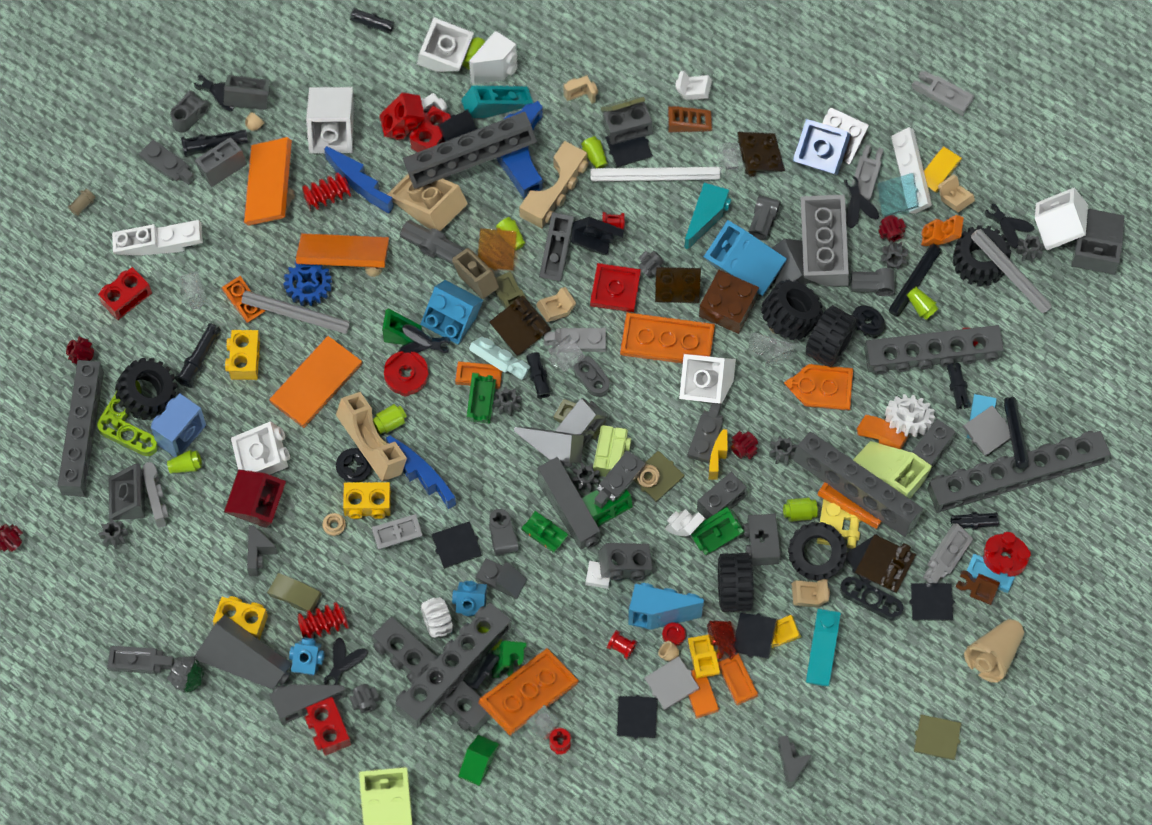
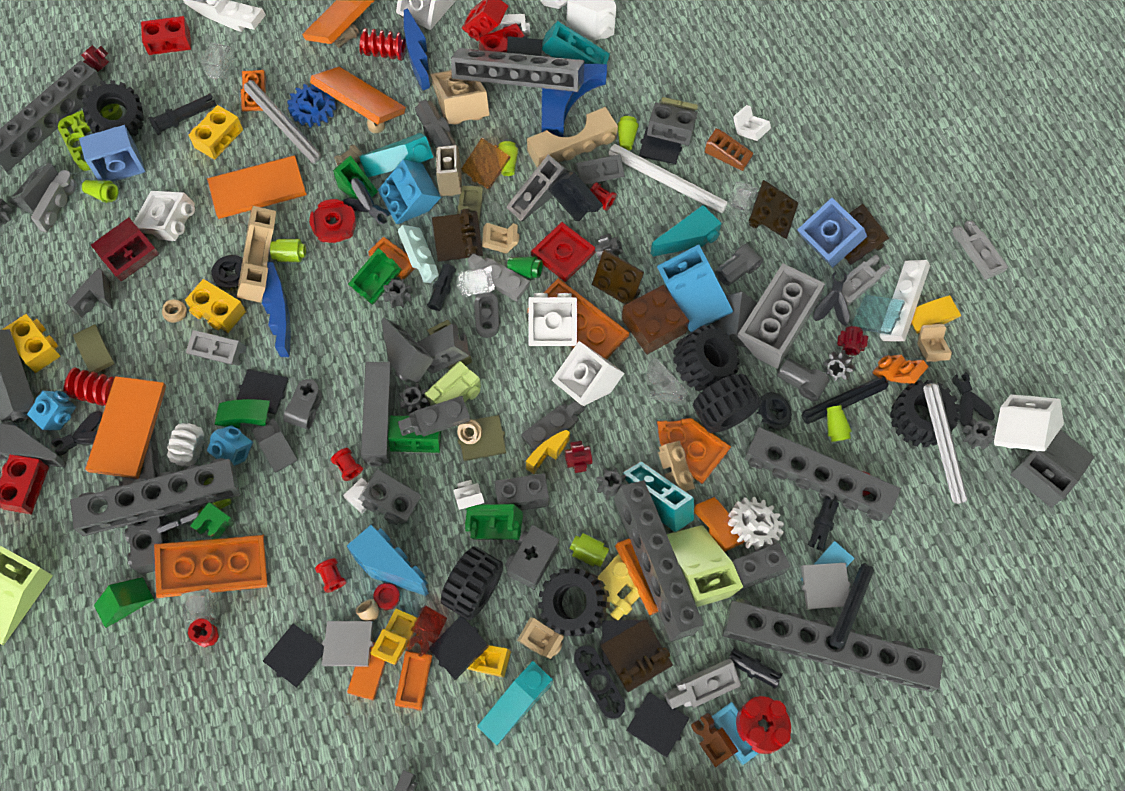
camera: 30 degrees right, 0 degrees up
dark grey gear [349,684,380,713] -> none
green hips [521,511,568,553] -> none
tan bracket [564,76,598,104] -> none
none -> orange tile [85,376,166,479]
none -> green slope [215,399,270,429]
none -> red bush [331,448,363,481]
none -> dark tan bush [334,144,362,165]
none -> teal slope [359,133,434,177]
none -> green cone [507,257,543,280]
none -> white plate [529,293,577,346]
none -> dark grey hinge [574,154,625,185]
none -> teal slope [623,462,694,532]
none -> tan hinge [658,441,695,491]

